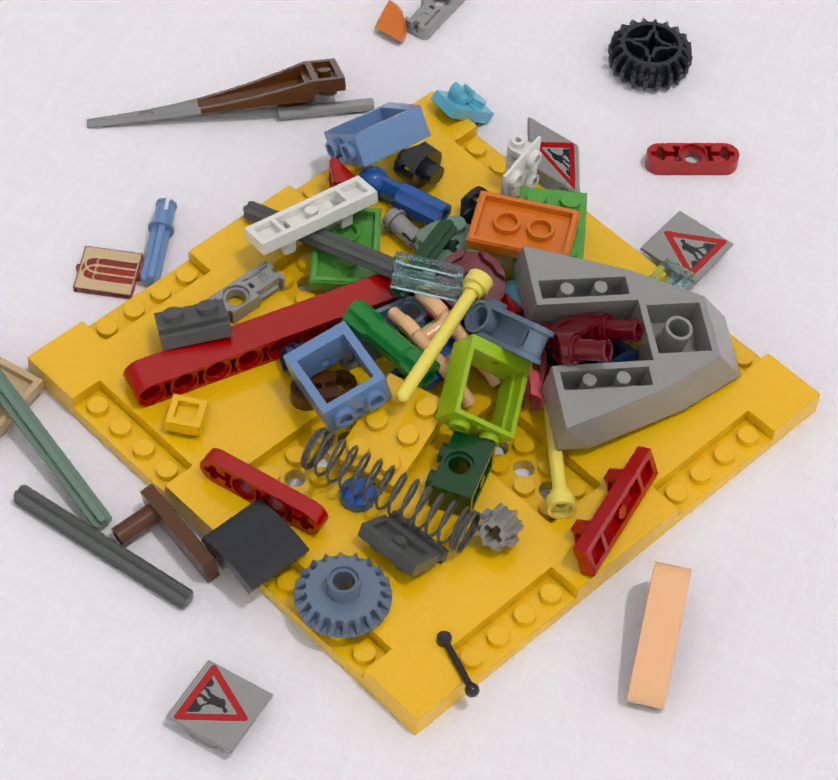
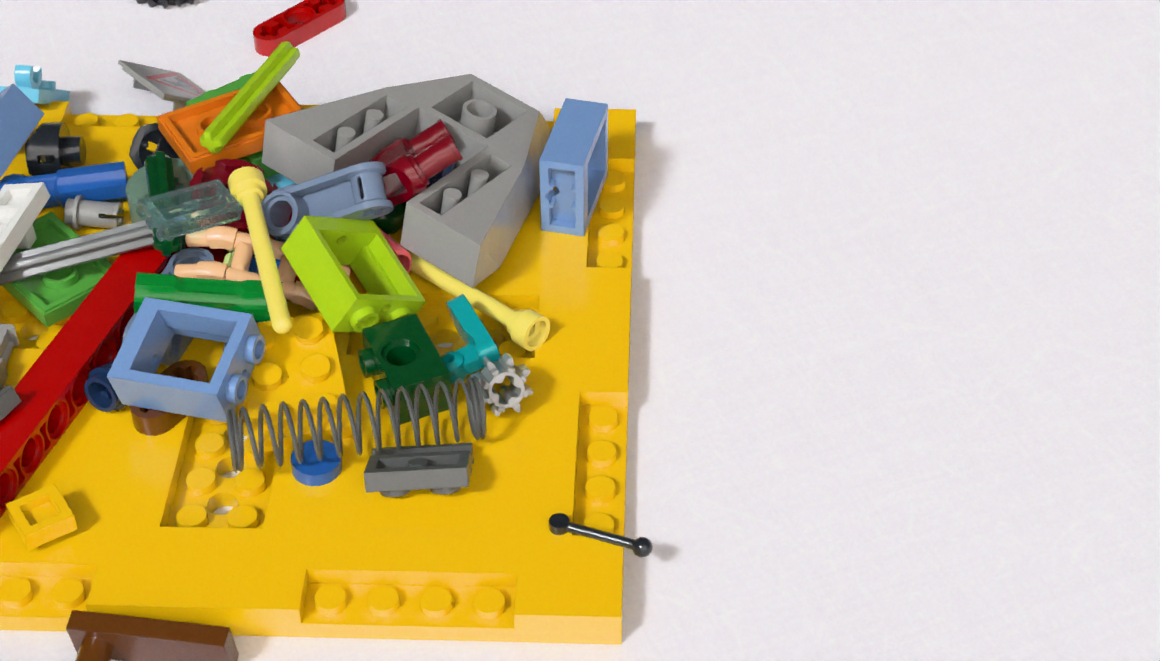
camera: 40 degrees left, 10 degrees down
red beam [200,448,329,535] -> none
black slope [201,498,309,595] -> none
sand blue gear [294,551,392,638] -> none
white hinge [501,135,542,198] -> none
red hinge [571,446,658,577] -> none
light nougat beam [626,561,692,709] -> none
light grey piece [640,211,733,284] -> none
none -> lime axle [200,41,300,154]
none -> teal piece [441,294,501,384]
none -> medium blue window [539,98,608,237]

